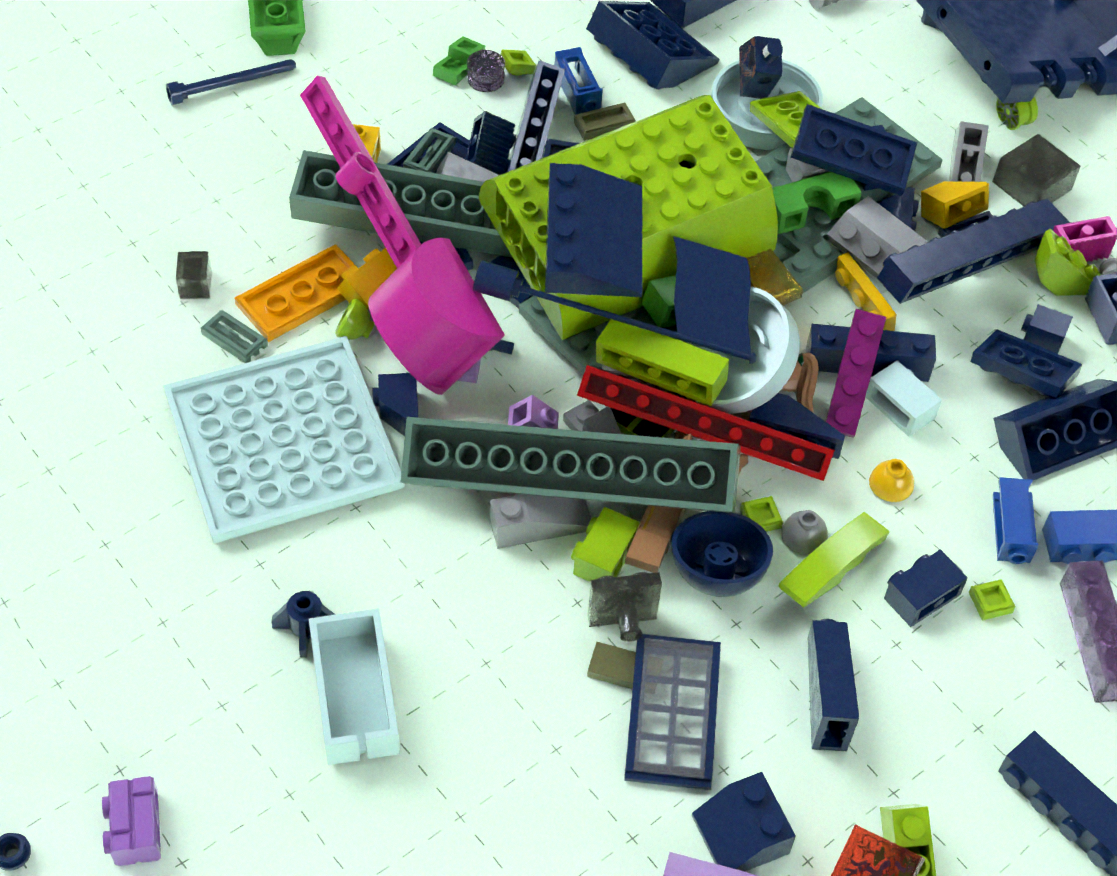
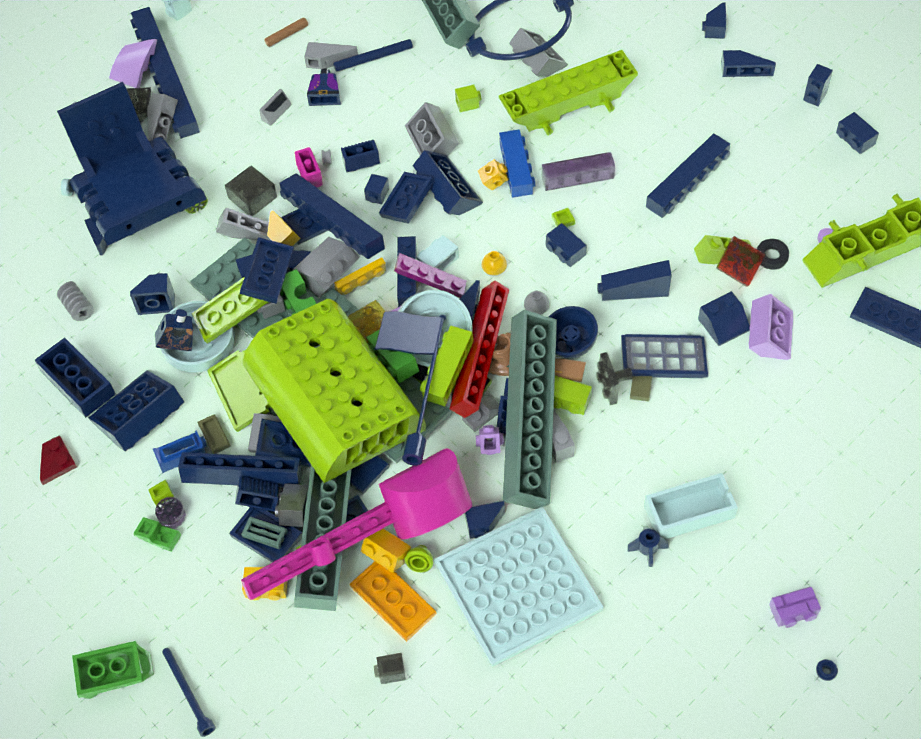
camera: 90 degrees left, 5 degrees up
sand green tile [200,310,268,363] -> none
dark blue slope [545,163,642,297] -> none
lime slope [778,512,890,608] -> none
blue window [992,477,1039,564] -> none
lime slope [1034,229,1101,296] -> none
none -> dark blue slope [130,273,175,315]
none -> yellow brick [477,159,509,190]

